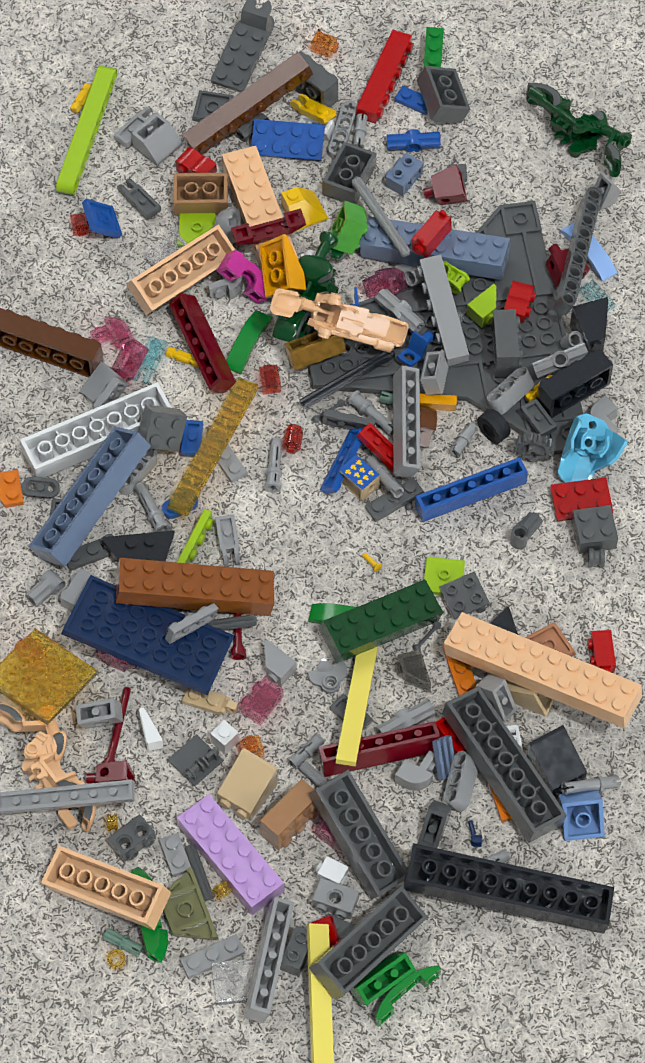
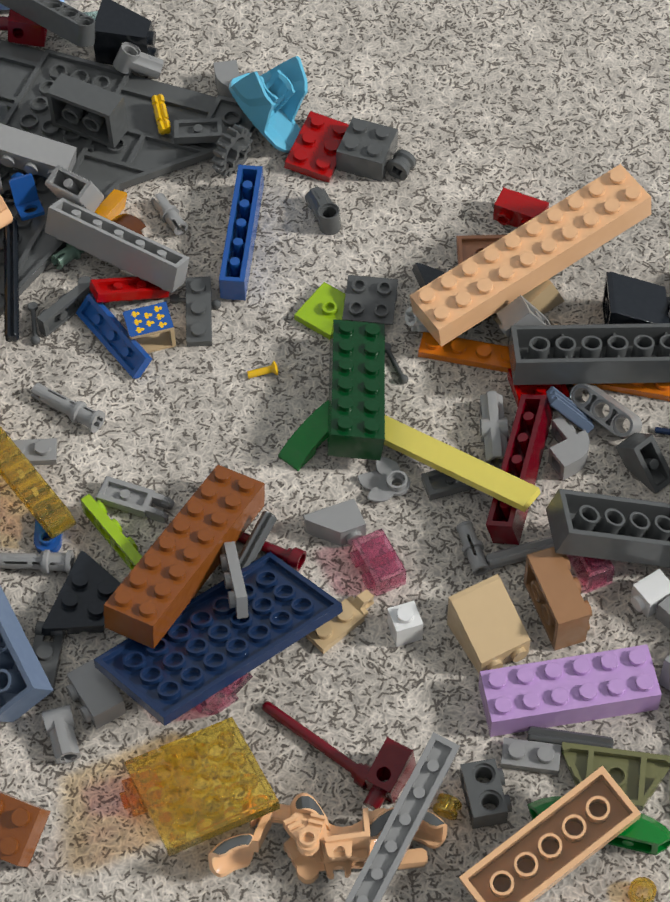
camera: 60 degrees left, 5 degrees down
light grey brick [76,698,123,729] -> none
sand green axle [103,928,144,958] -> none
white slope [139,707,163,751] -> none
dark grey hinge [167,734,224,786] -> none
clear yellow bush [212,881,233,900] -> none
clear orange brick [239,735,264,758] -> none
clear red brick [282,424,303,453] -> none
light grey pin [347,390,393,436] -> none
light grey pin [366,456,404,498] -> none
clear smoke slope [395,649,431,693] -> none
lime slope [466,284,496,328] -> none
black tyre [477,409,511,444] -> none
light grey beam [487,367,534,415] -> none
red brick [504,280,536,323] -> none
light grey piece [532,343,588,379] -> none
black brick [537,349,613,418] -> none

